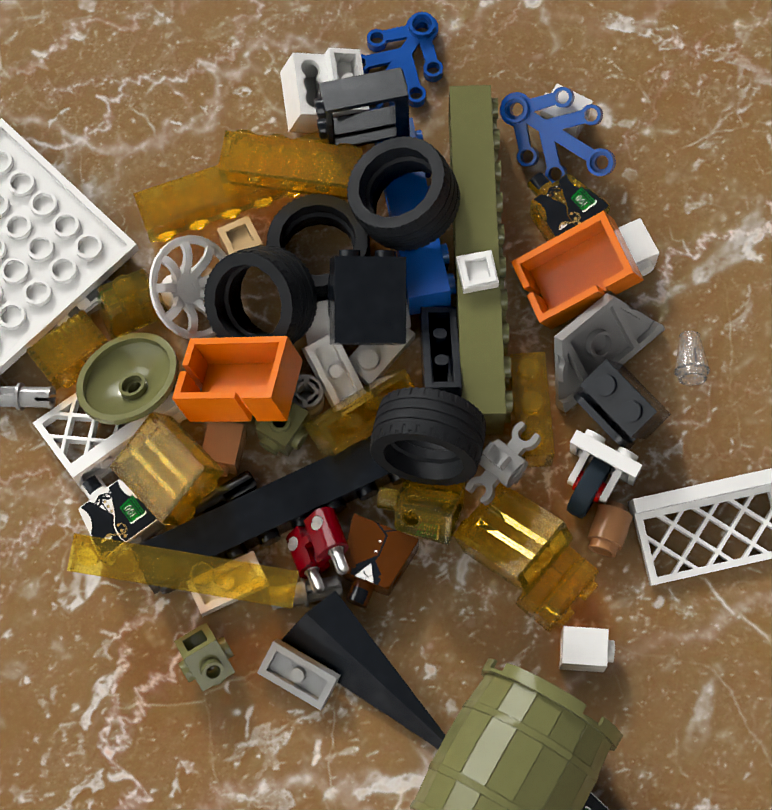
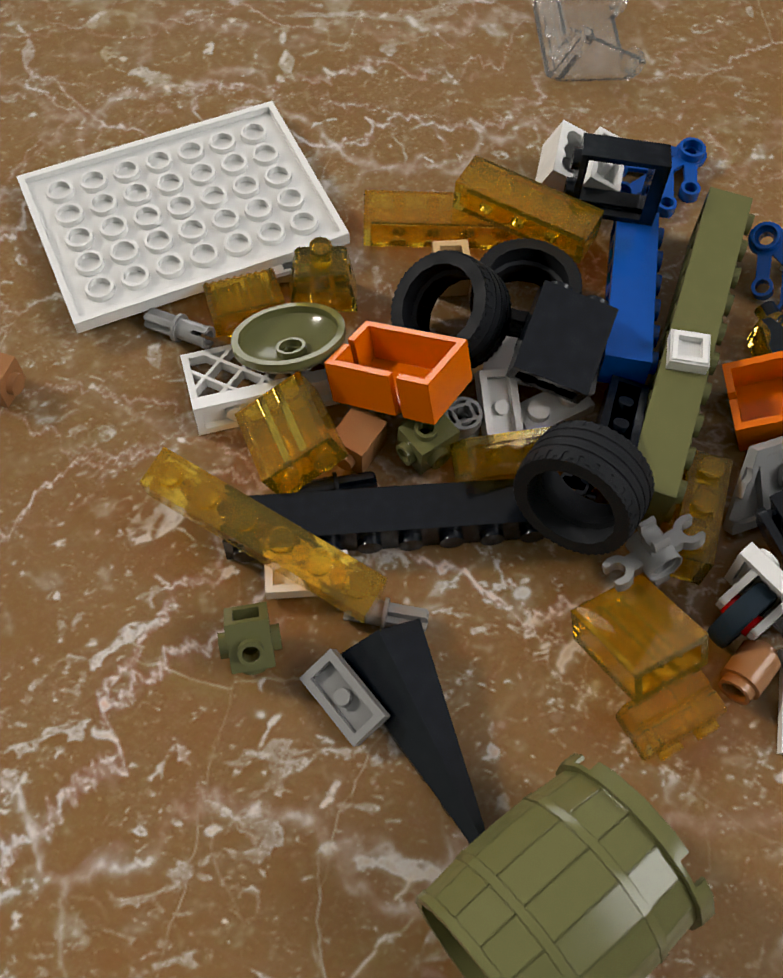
camera: 15 degrees right, 10 degrees down
black torso [78,475,165,567] -> none
white wheel [149,235,227,339] -> none
dark red piece [286,507,349,595] -> none
reddish brown torso [341,514,419,608] -> none
black tyre [347,136,460,251] -> none
clear yellow torso [377,479,466,545] -> none
white brick [559,626,615,672] -> none

